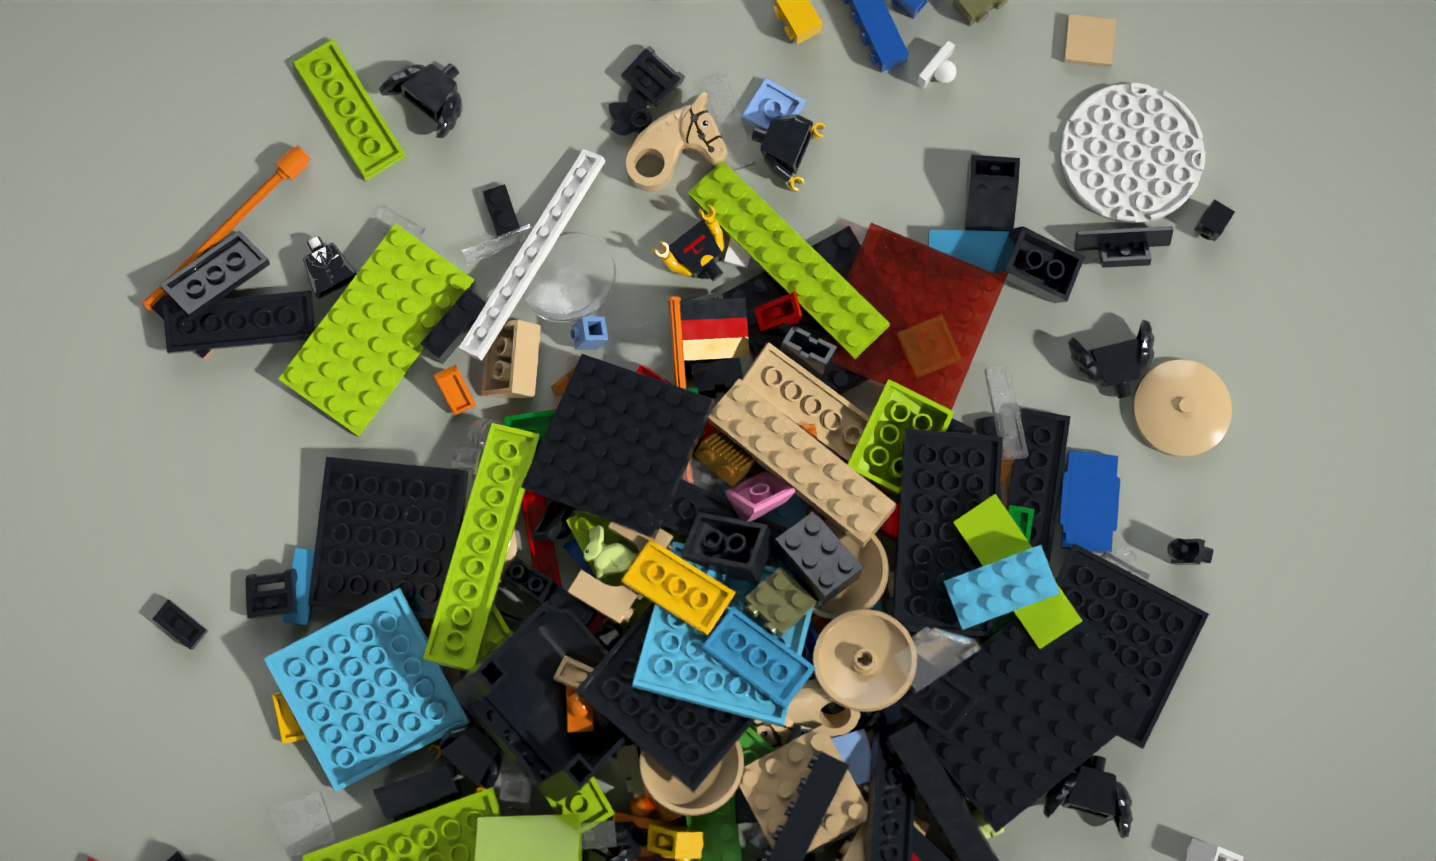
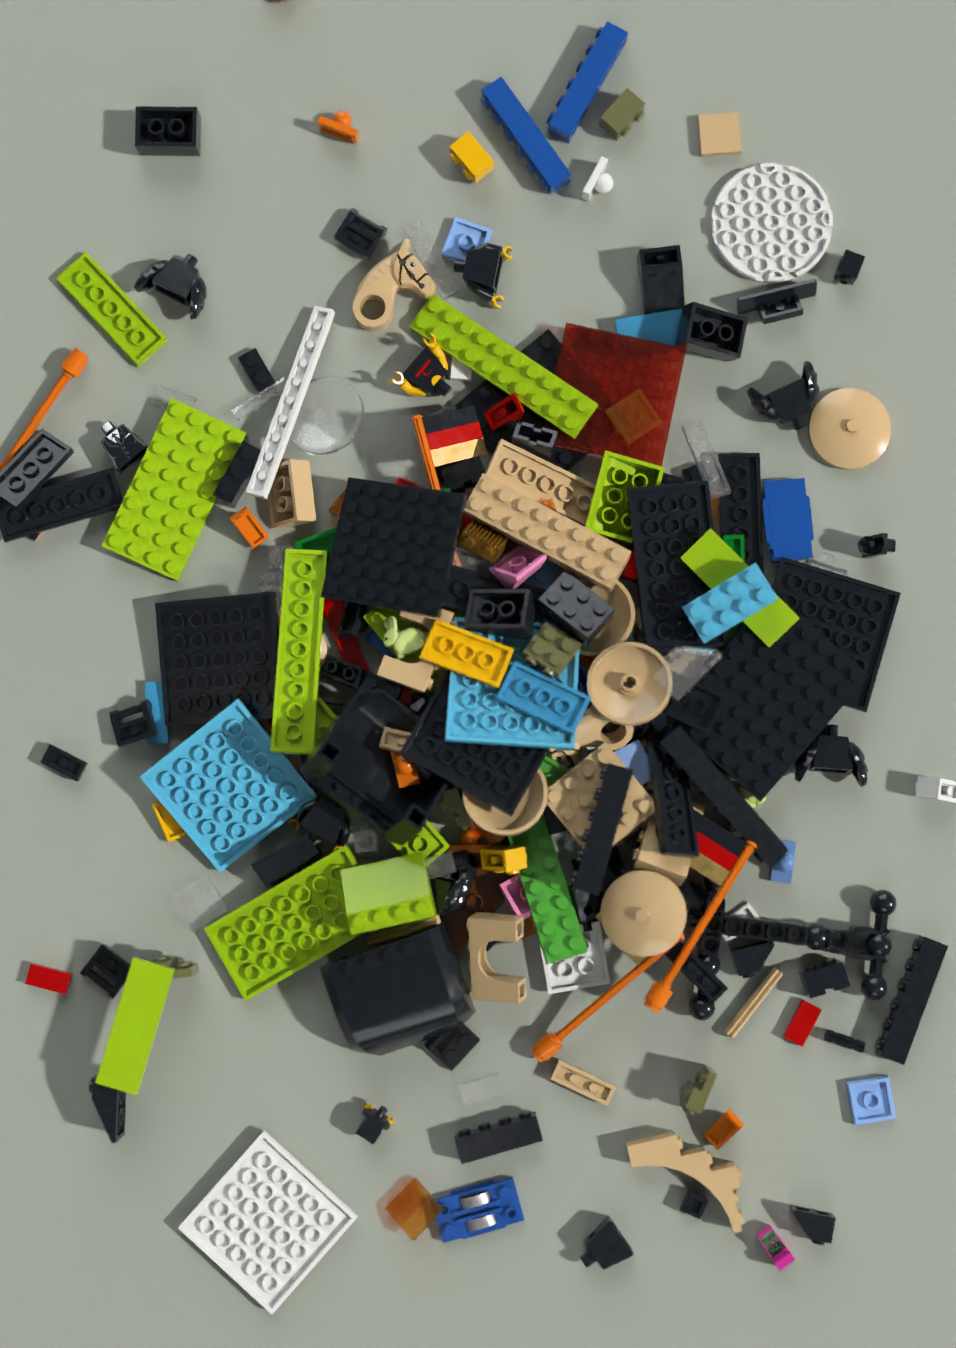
camera: 10 degrees left, 5 degrees up
medium blue brick [570,317,608,350] -> none
black plate [609,90,652,136] -> none

